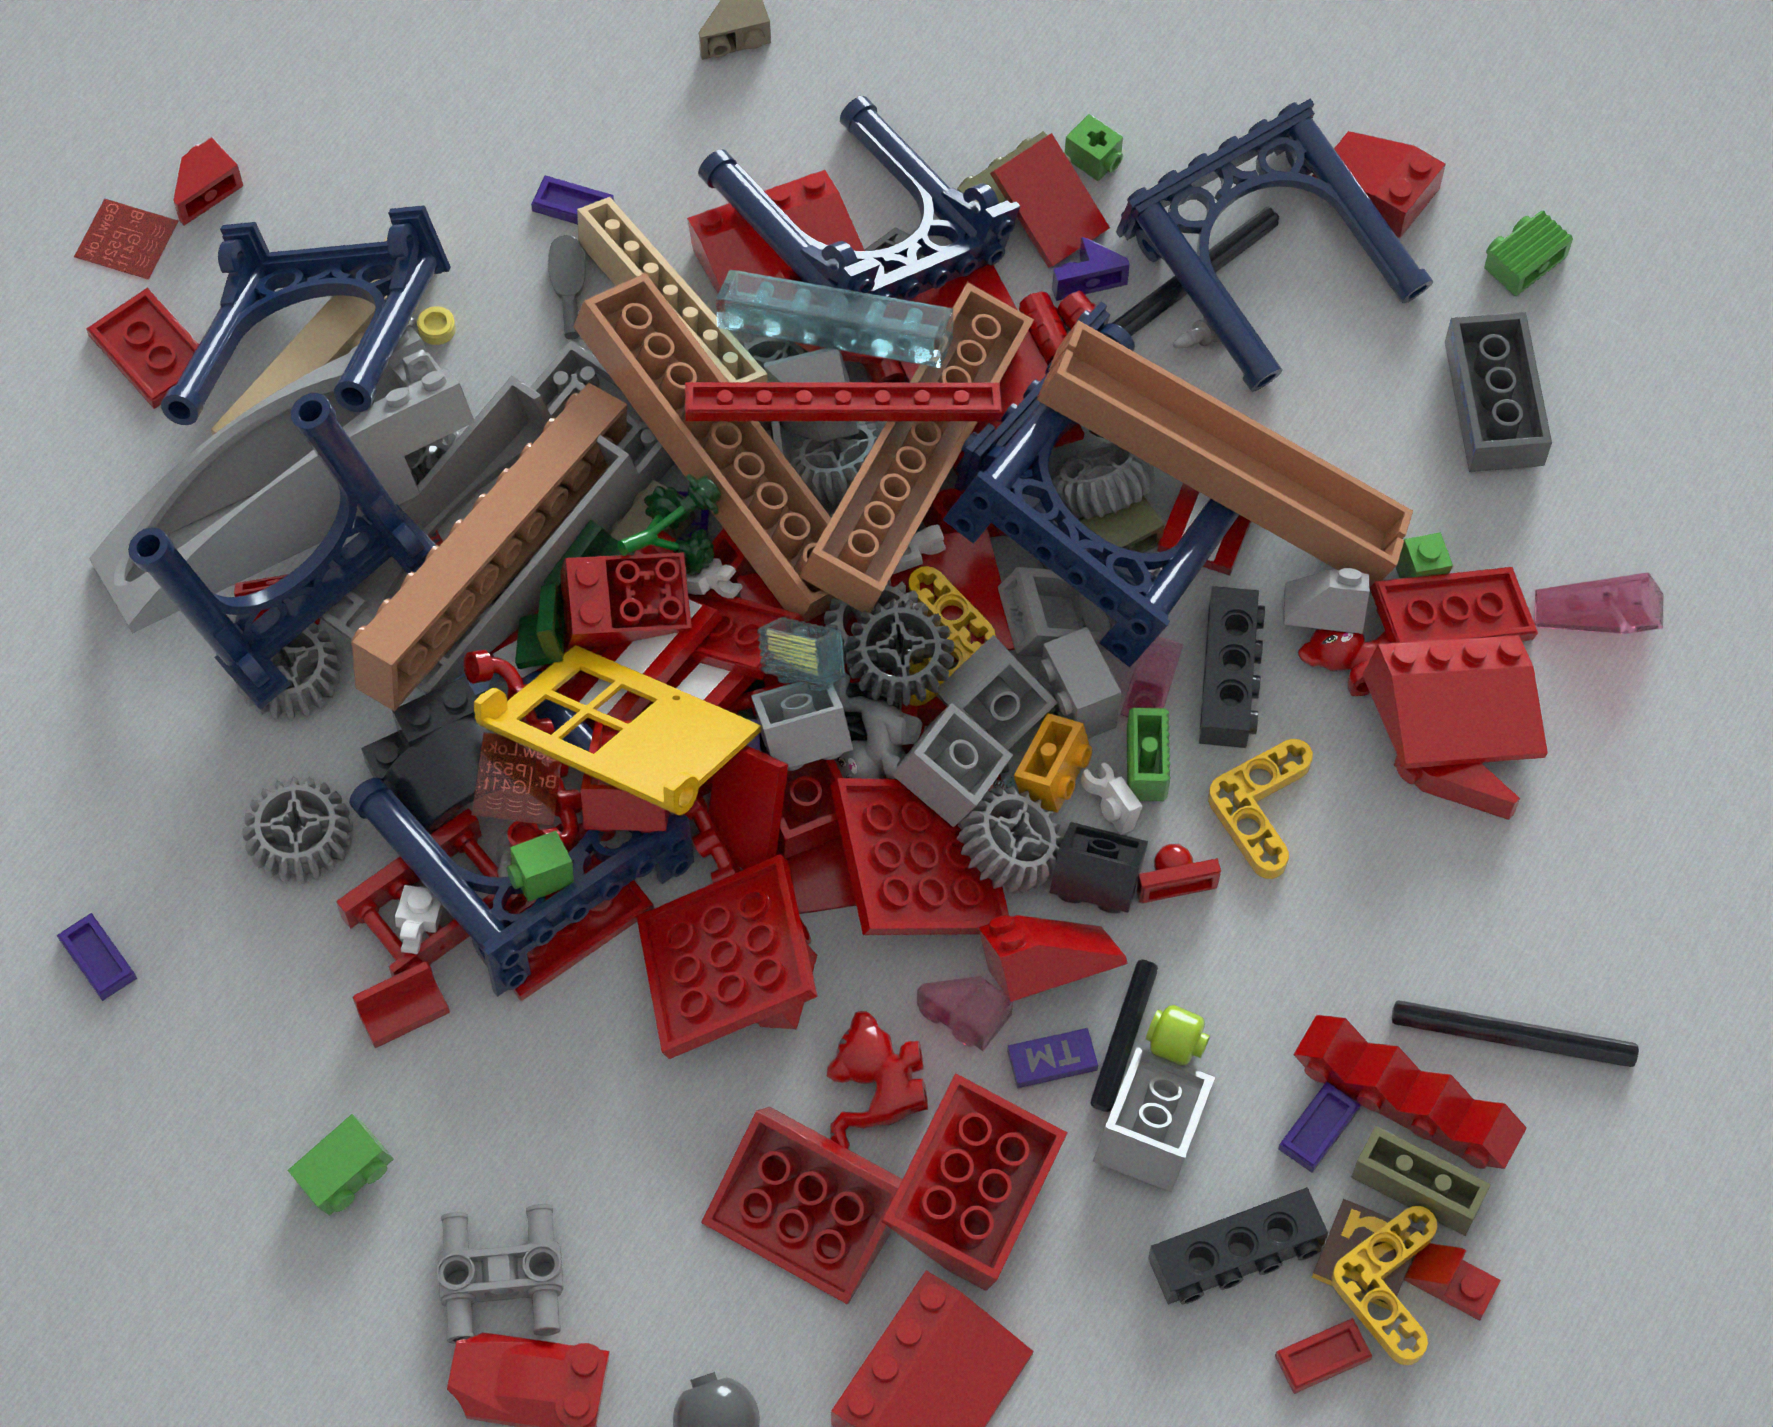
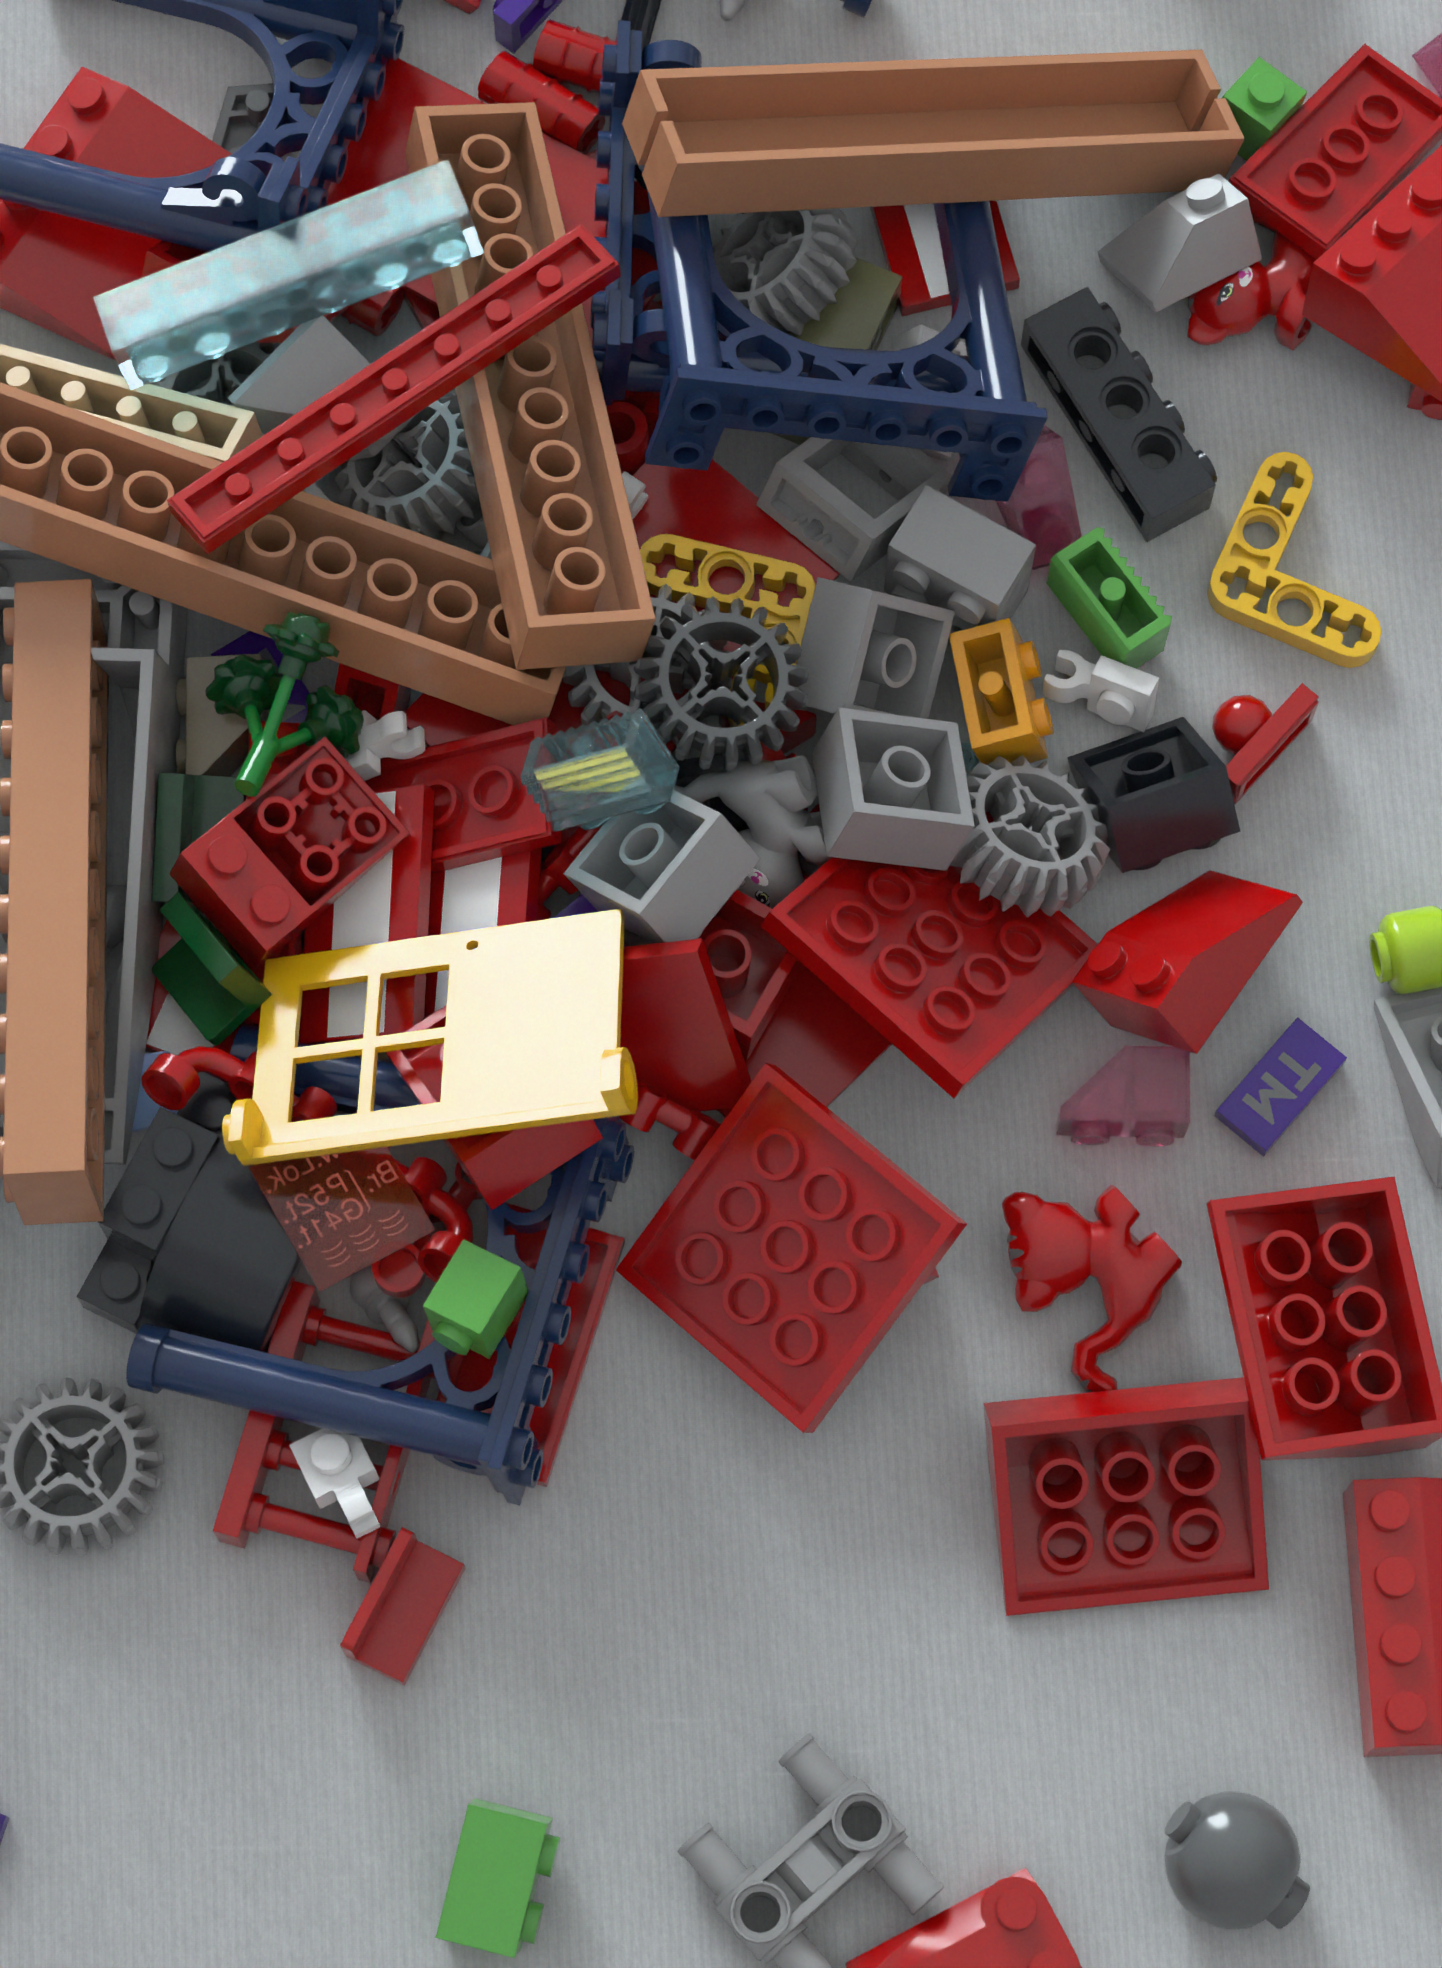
camera: 35 degrees left, 10 degrees up
black axle [1090,959,1158,1112] -> none

